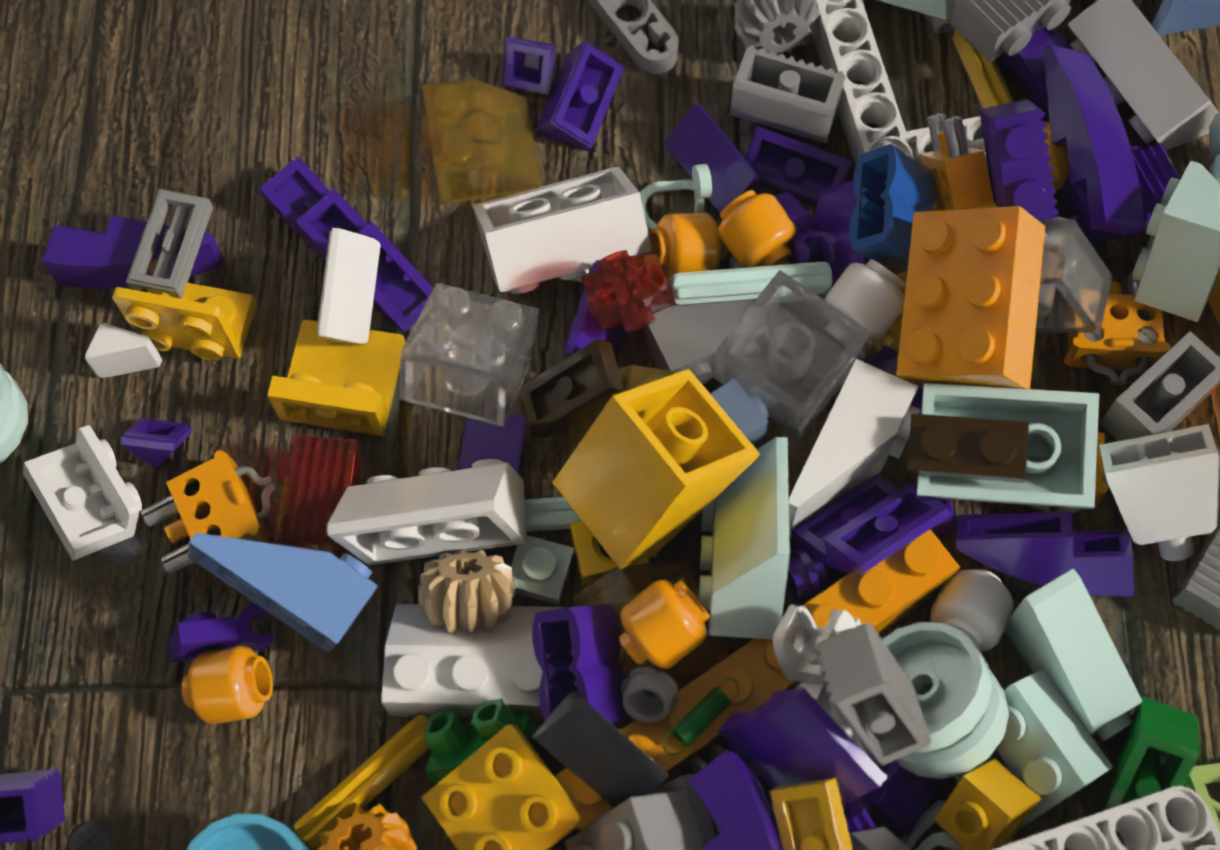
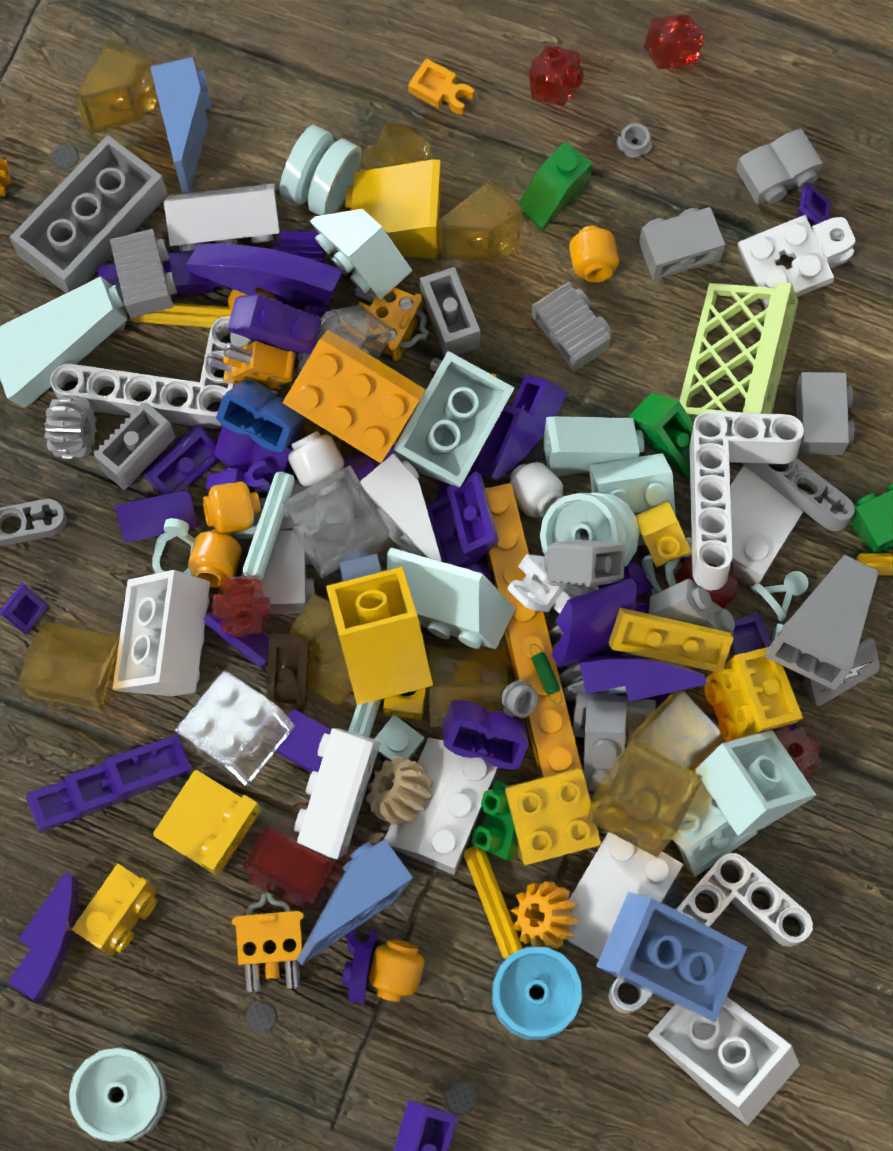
camera: 70 degrees left, 5 degrees up
white bracket [23,424,142,561] -> none
white slope [85,323,162,378] -> none
dark purple slope [121,418,192,469] -> none
light grey tile [126,189,213,299] -> none
white slope [317,228,380,345] -> none
black slope [532,690,669,808] -> none
dark purple slope [535,41,625,151] -> none
light orange head [619,580,710,669] -> none
dark brown plate [907,413,1029,483] -> none
white torso [1099,424,1219,561] -> none

